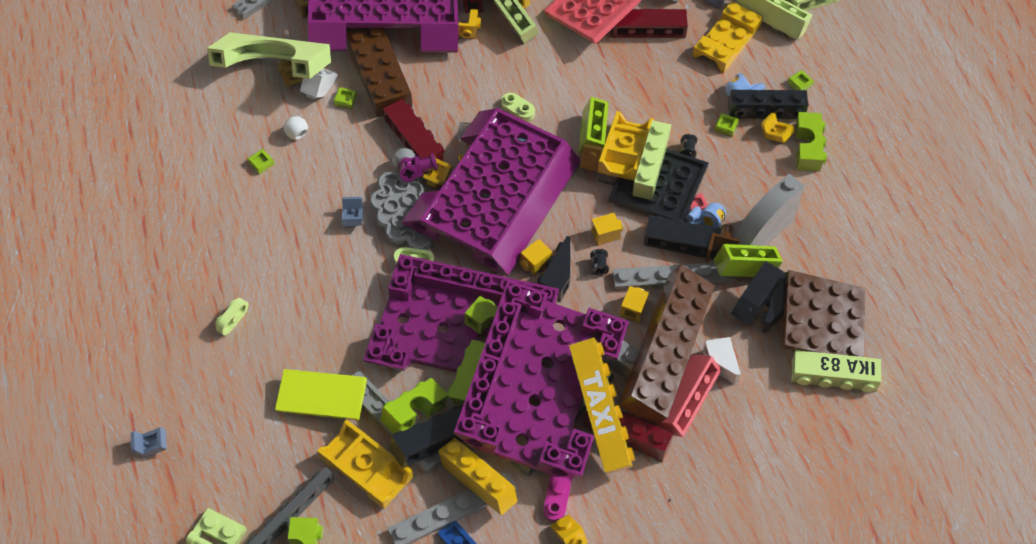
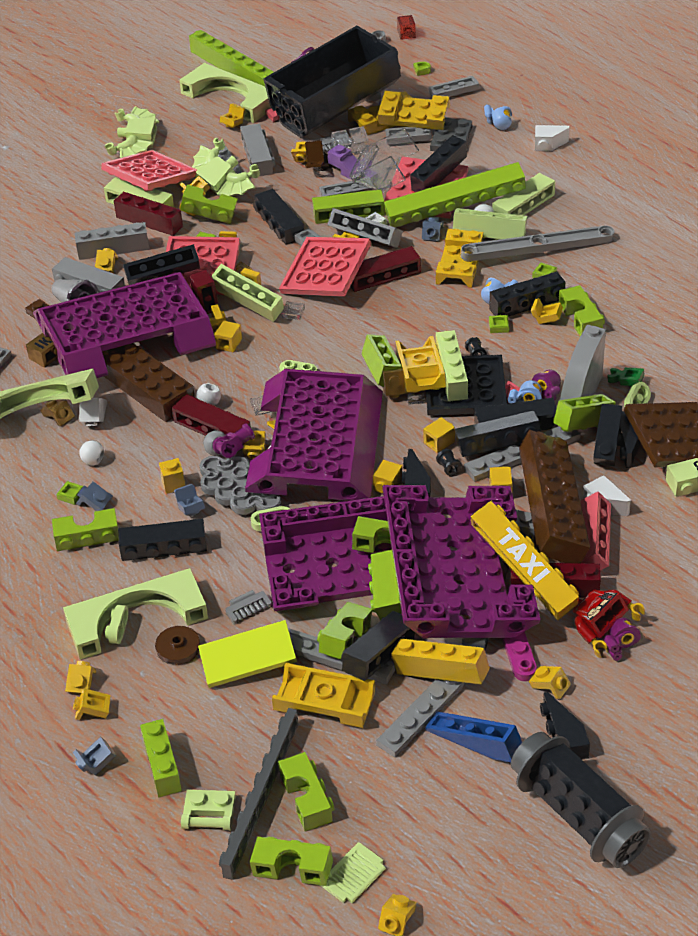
camera: 20 degrees left, 15 degrees down
lime tile [333,87,358,109] -> none
reddish brown bracket [705,224,739,263] -> none
none -> lime arch [52,508,119,551]
none -> yellowish green arch [63,568,208,660]
none -> yellow bracket [65,661,96,694]
none -> yellow bracket [73,688,111,720]
none -> sand blue bracket [76,481,112,511]
none -> black brick [118,518,207,561]
none -> lime arch [140,719,182,798]
none -> reddish brown plate [155,626,200,665]
none -> yellow brick [159,458,185,494]
none -> white piece [196,383,221,406]
none -> yellow brick [214,320,242,352]
none -> light grey piece [225,590,272,625]
none -> clear tile [282,301,305,320]
none -> black brick [455,411,541,457]
none -> light grey beam [460,226,615,261]
none -> magenta piece [532,369,561,401]
none -> red torso [573,589,645,658]
none -> magenta piece [604,617,641,661]
none -> green plate [607,367,645,387]
none -> yellowish green plate [624,382,651,407]

